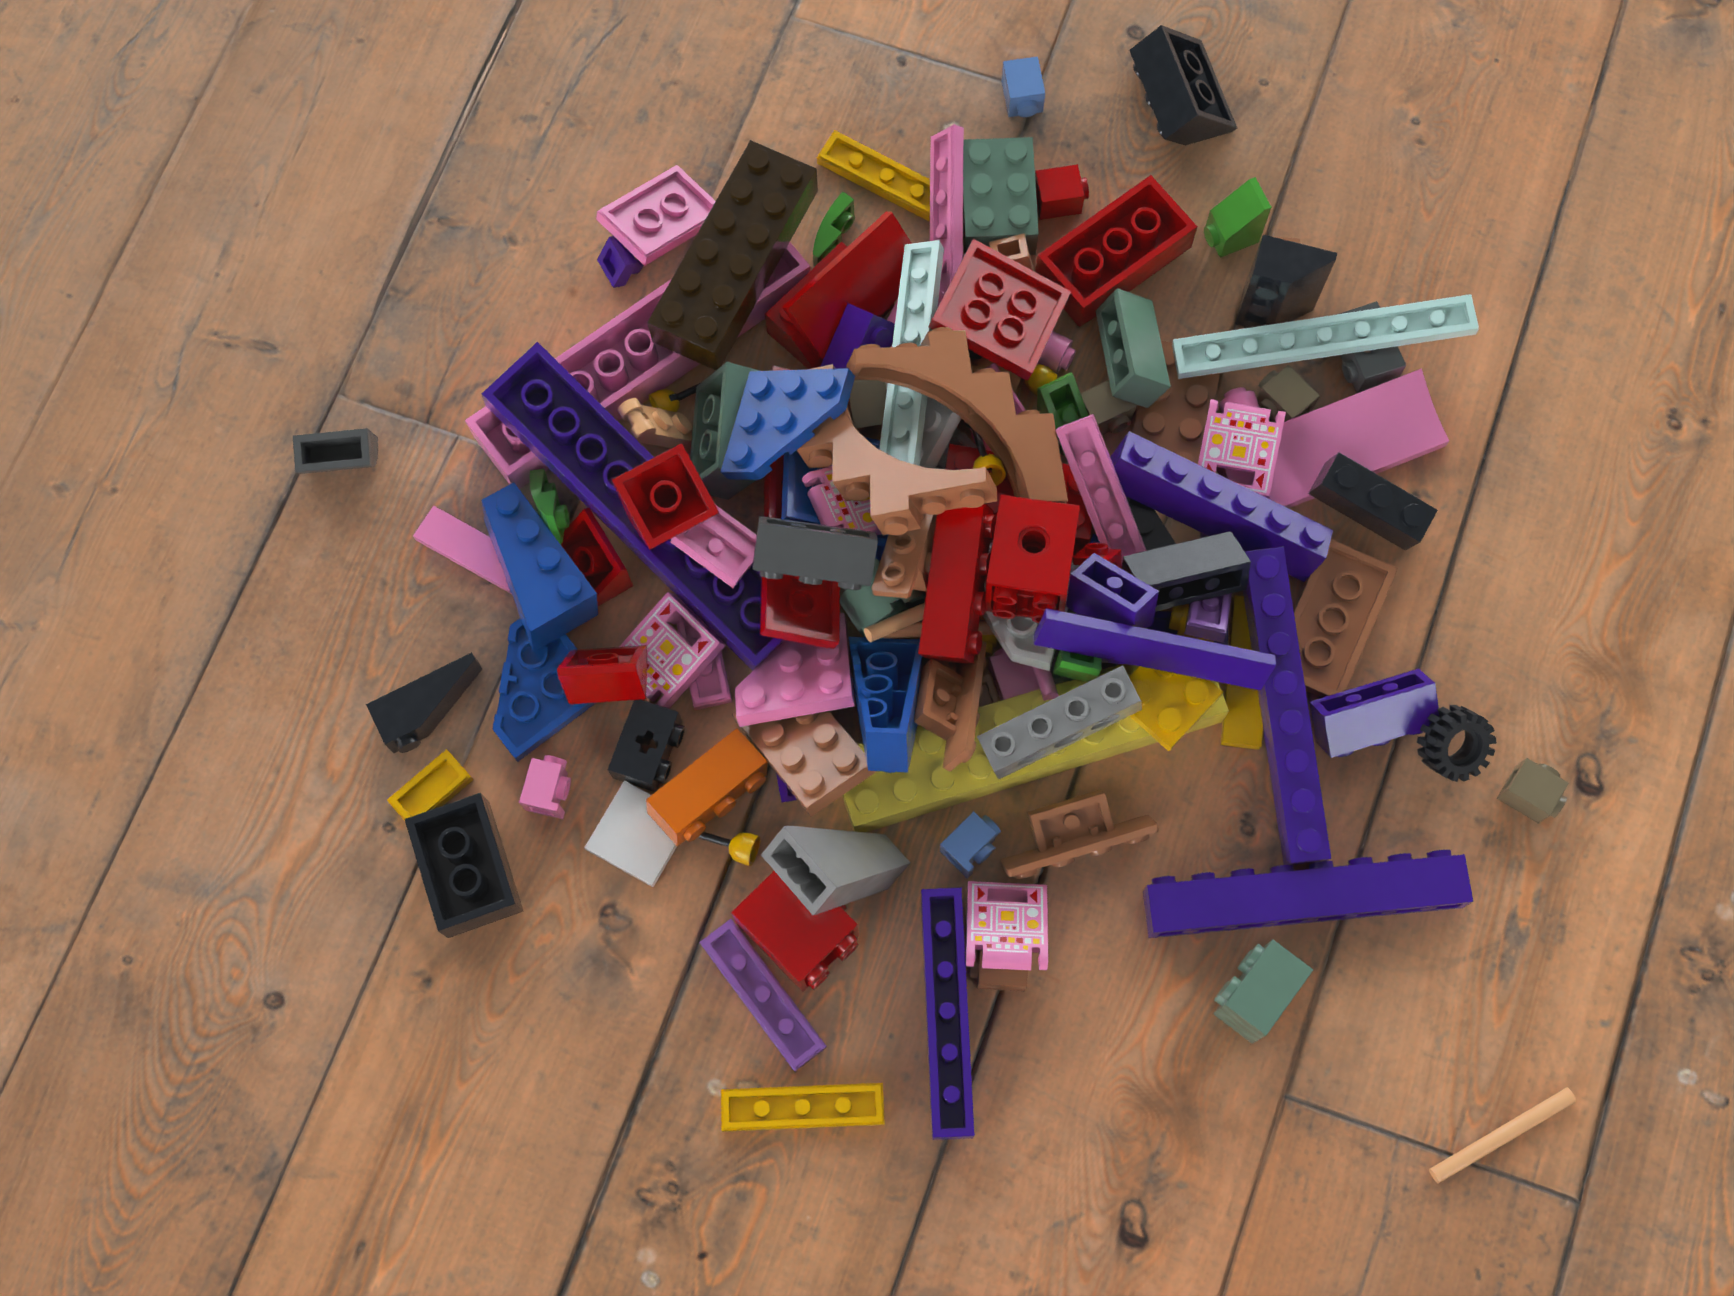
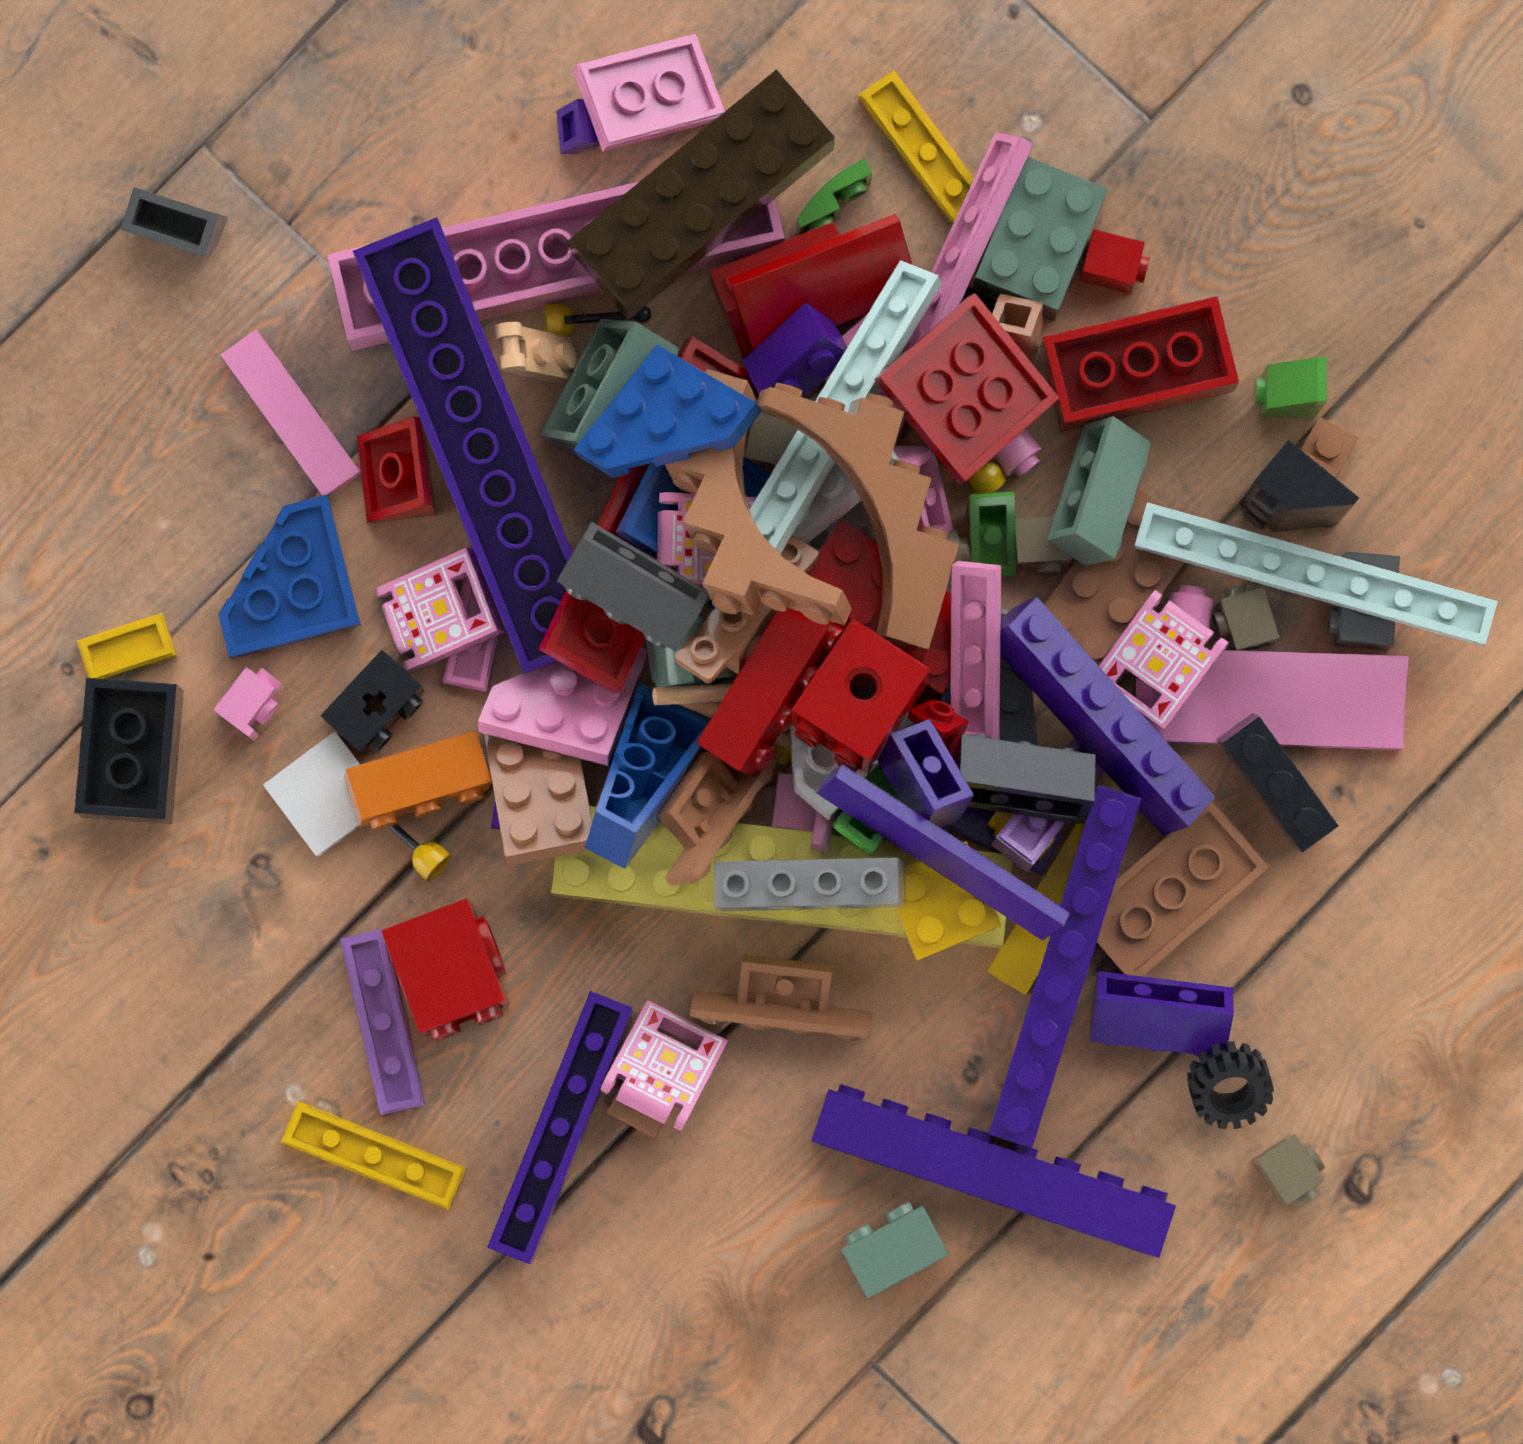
camera: 20 degrees right, 10 degrees up
black slope [366,652,482,753] -> none
blue wedge [481,482,598,652] -> none
bright green slope [529,469,570,544] -> none
red slope [557,645,647,704] -> none
red slope [612,443,719,550] -> none
bright pink plate [670,505,757,588] -> none
light grey slope [761,826,910,915] -> none
medium blue brick [940,811,1001,879] -> none
yellow hinge [965,422,1006,486] -> none
medium blue brick [1001,56,1045,117] -> none
black slope [1129,25,1237,146] -> none

